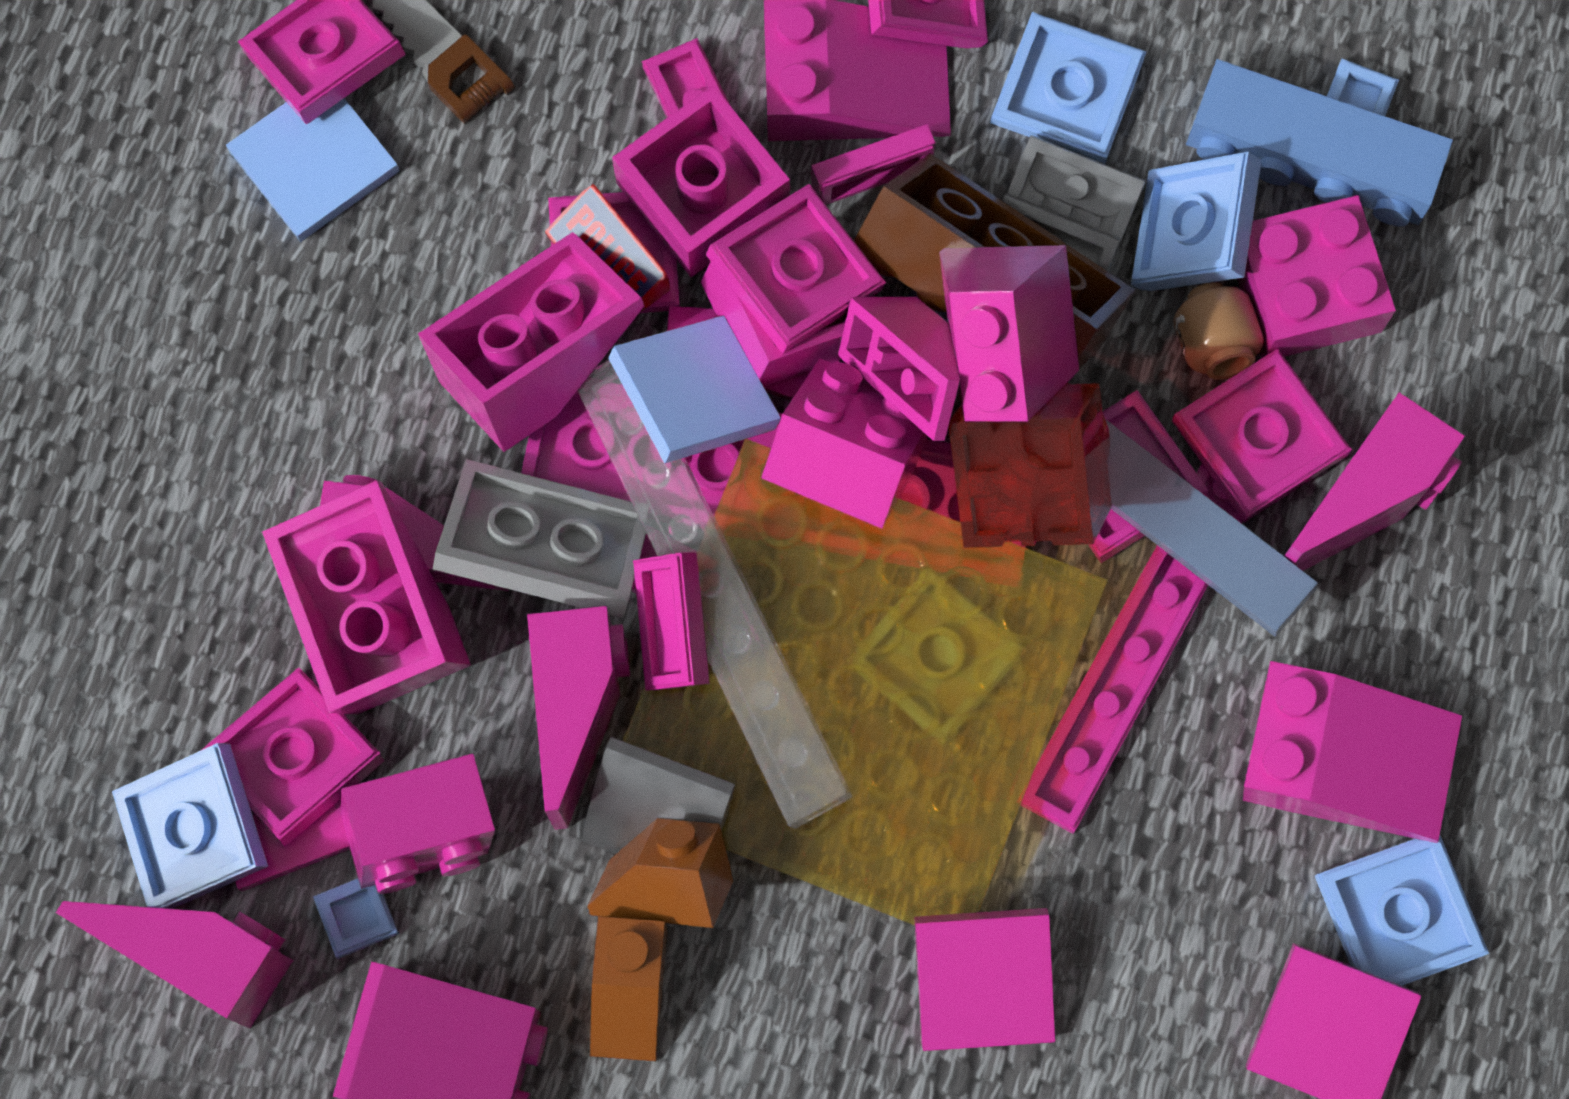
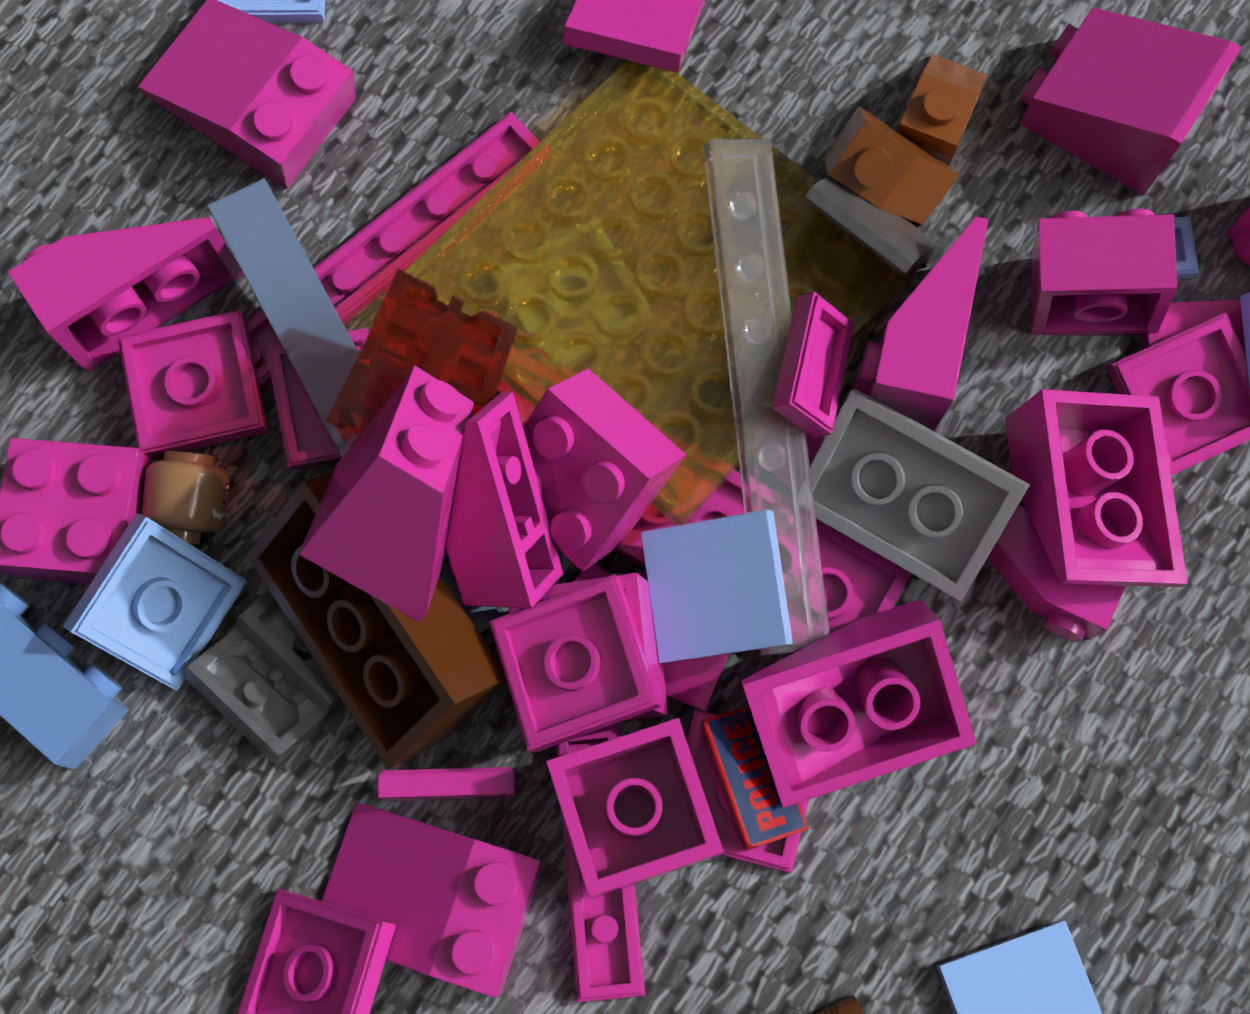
camera: 160 degrees left, 0 degrees up
light blue tile [990,12,1147,163] -> none

